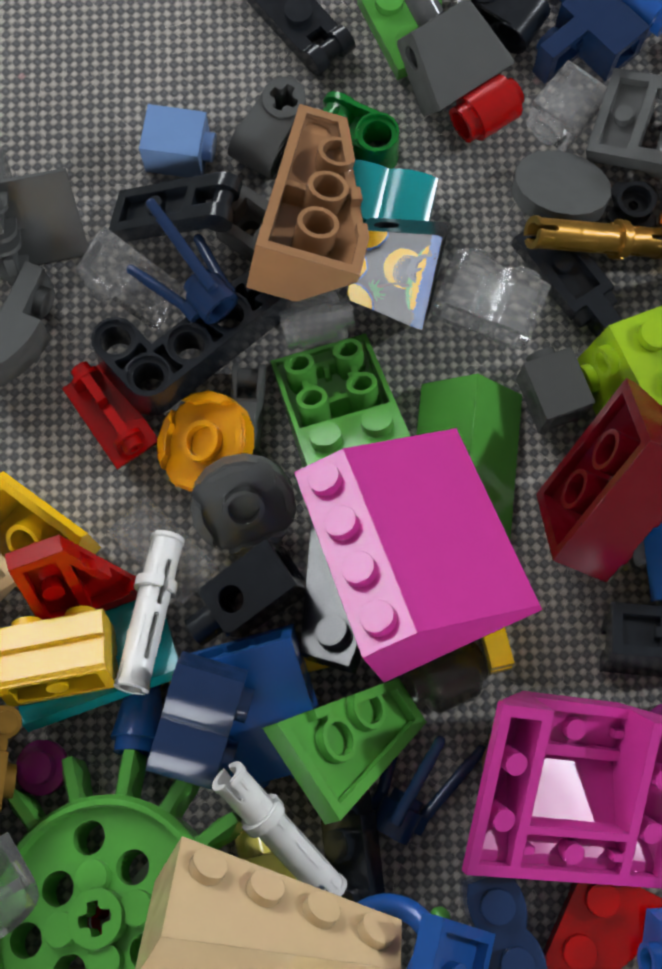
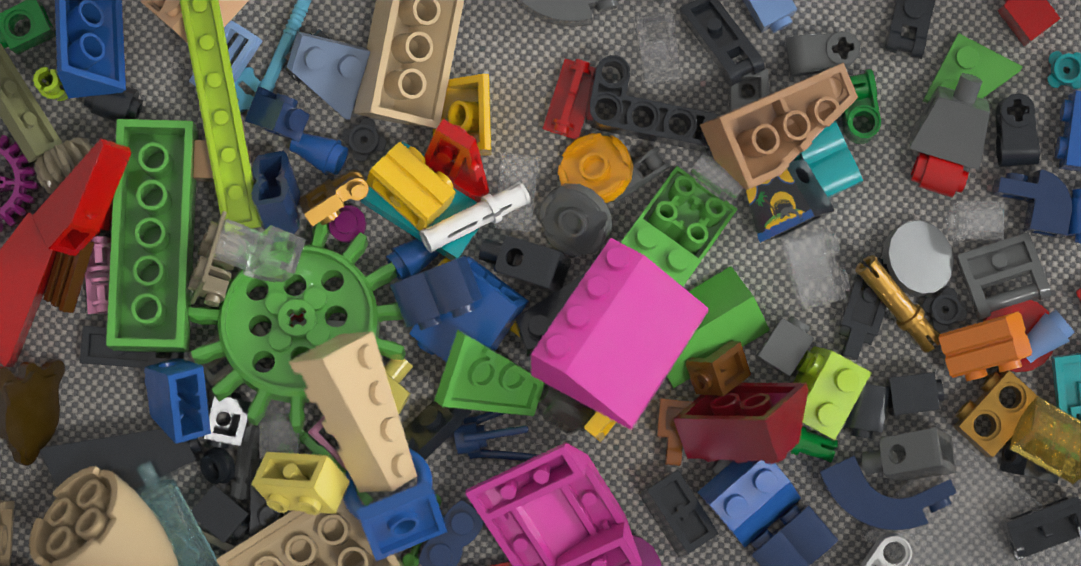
camera: 55 degrees right, 10 degrees up
dark blue plant [126,198,238,324] -> none
white pin [212,761,347,896] -> none
none -> dark orange plate [656,398,692,466]
none -> reddish brown bracket [686,341,751,396]

